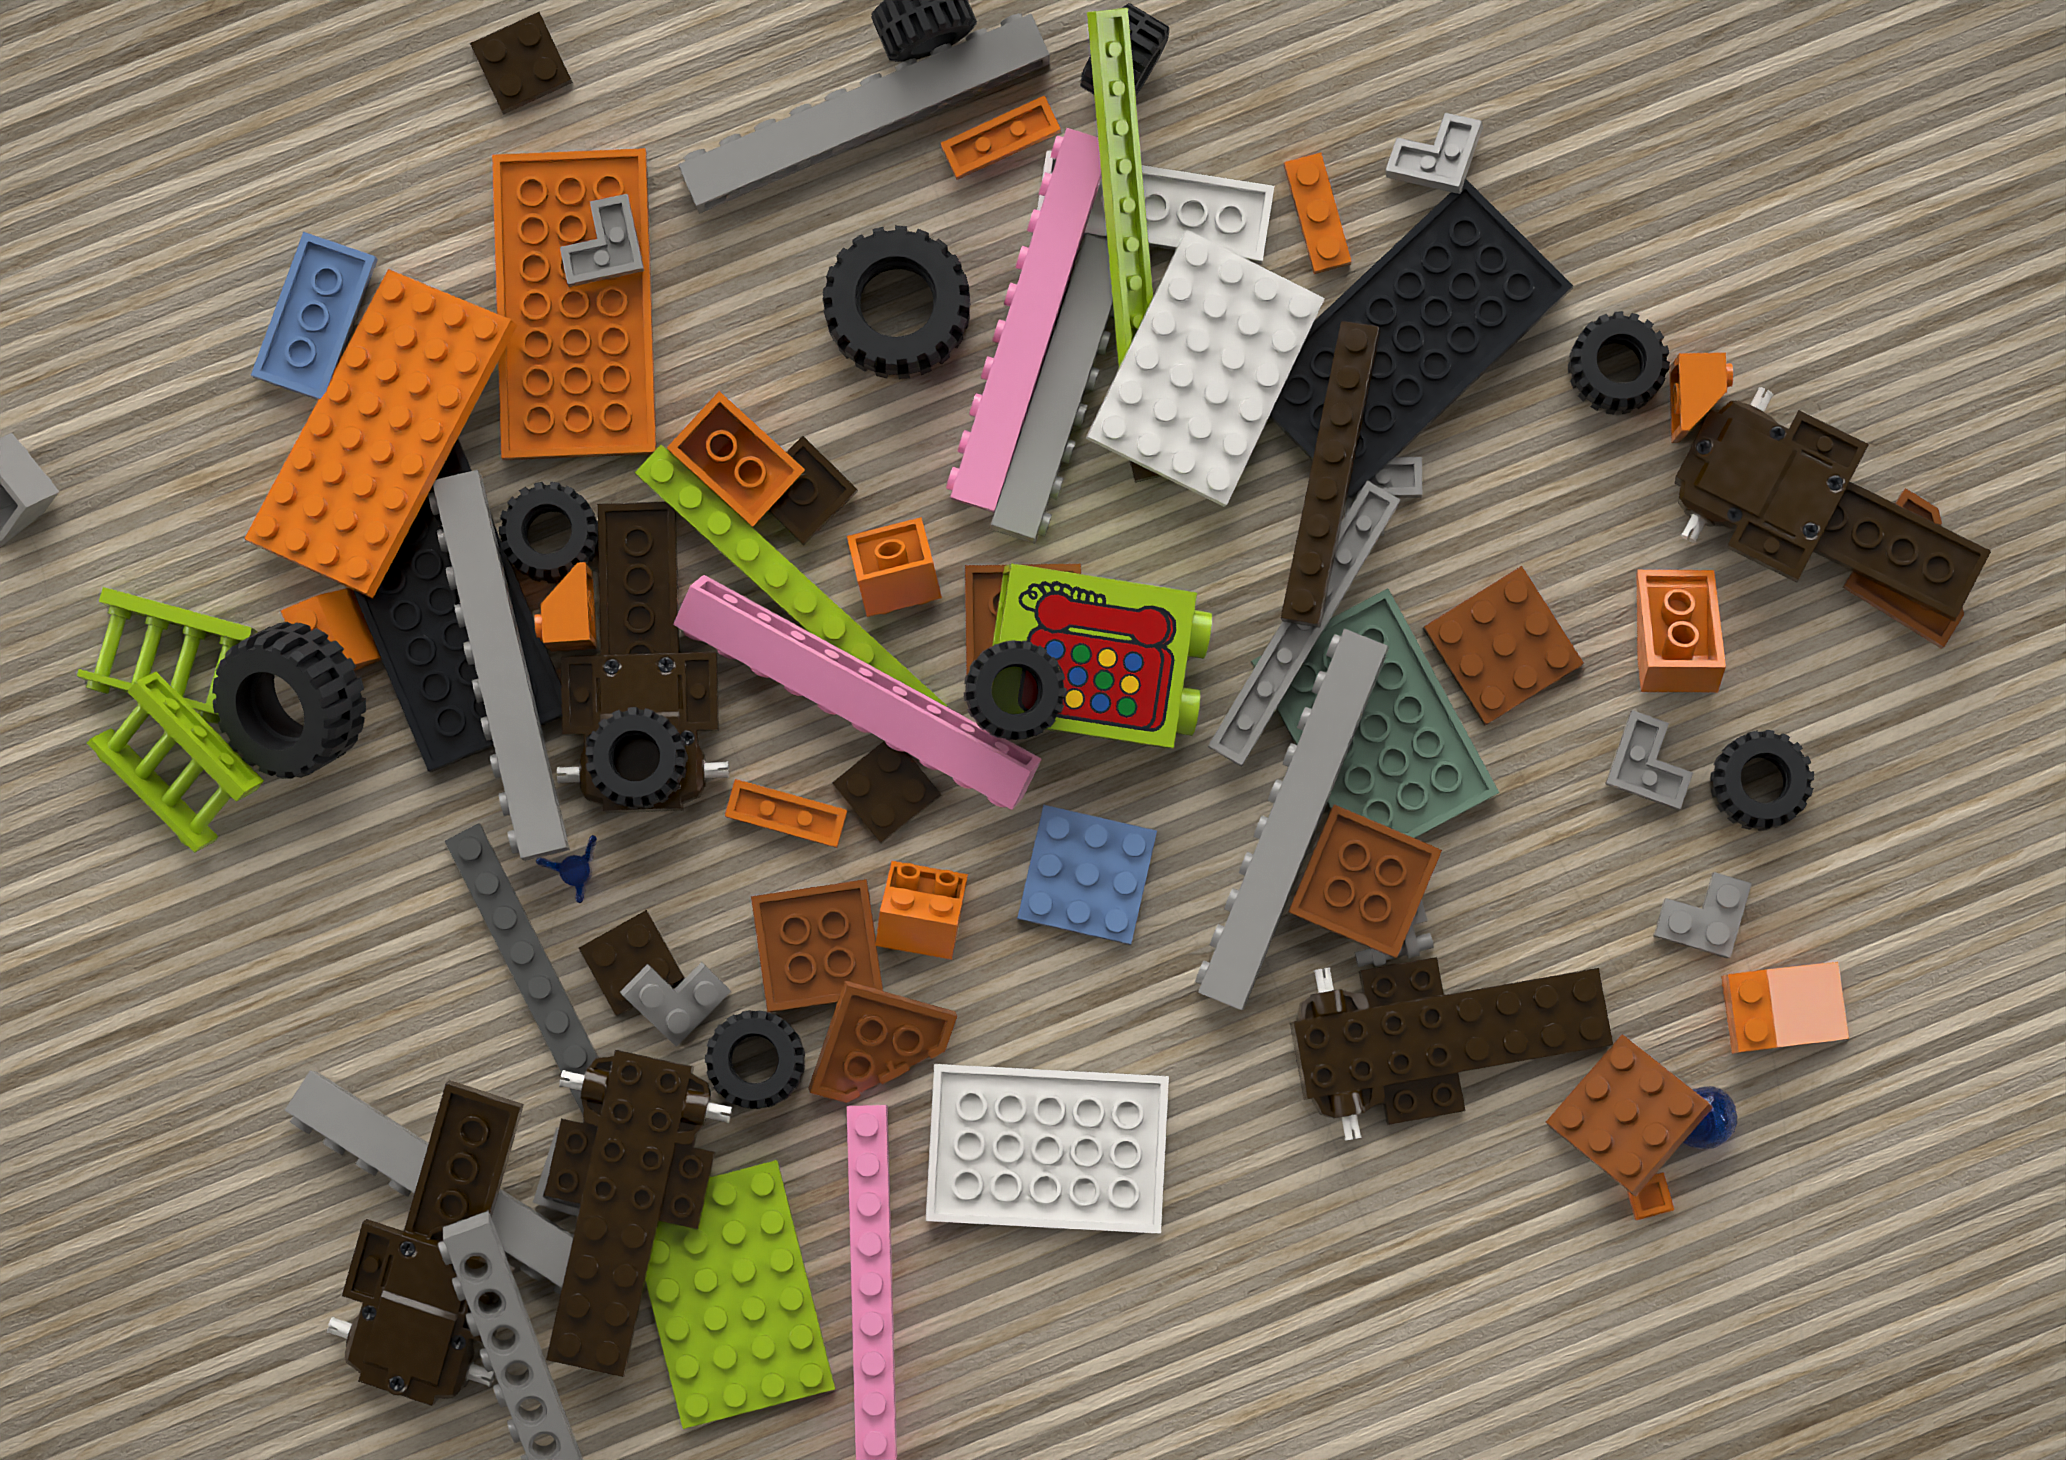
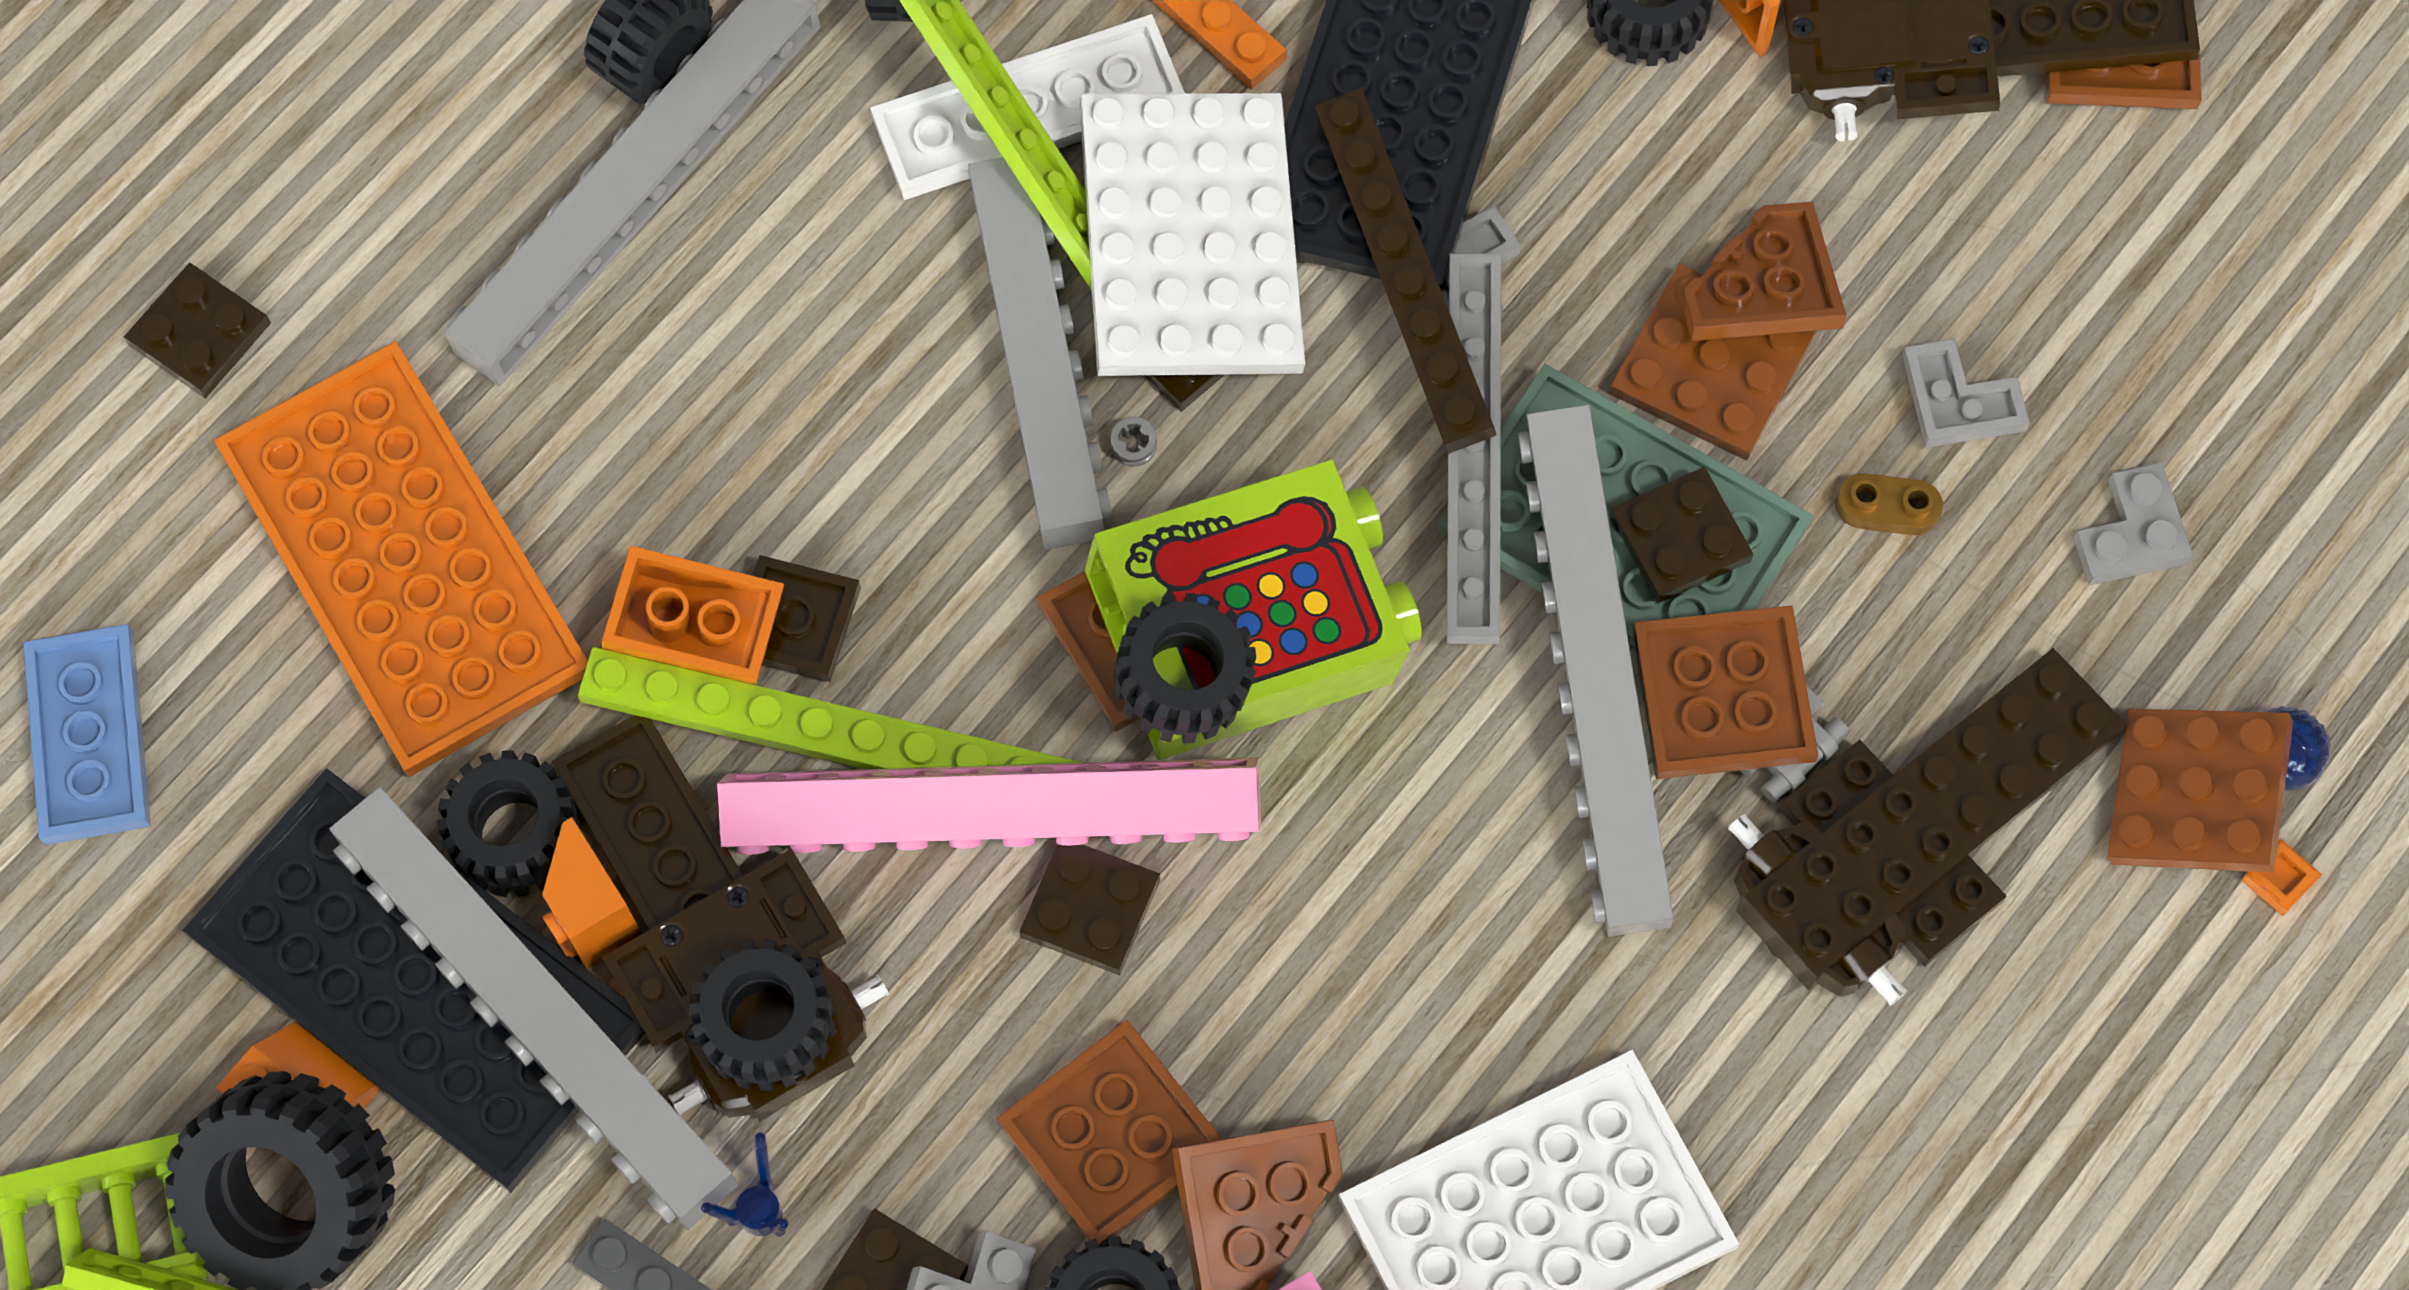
camera: 30 degrees left, 15 degrees down
orange plate [244,269,517,598] -> none
light grey plate [560,194,644,287] -> none
orange plate [725,779,848,848] -> none
black tyre [822,225,971,379] -> none
orange slope [847,517,942,617] -> none
orange slope [875,861,968,960] -> none
orange plate [940,95,1061,180] -> none
bright pink brick [946,128,1102,513] -> none
medium blue plate [1017,805,1157,945] -> none
orange slope [1636,569,1726,693] -> none
black tyre [1710,730,1814,831] -> none
slope [1721,962,1849,1054] -> none
none -> light grey bush [1111,416,1157,467]
none -> dark brown plate [1610,466,1753,603]
none -> dark orange plate [1681,202,1846,341]
none -> pearl gold plate [1836,473,1943,536]

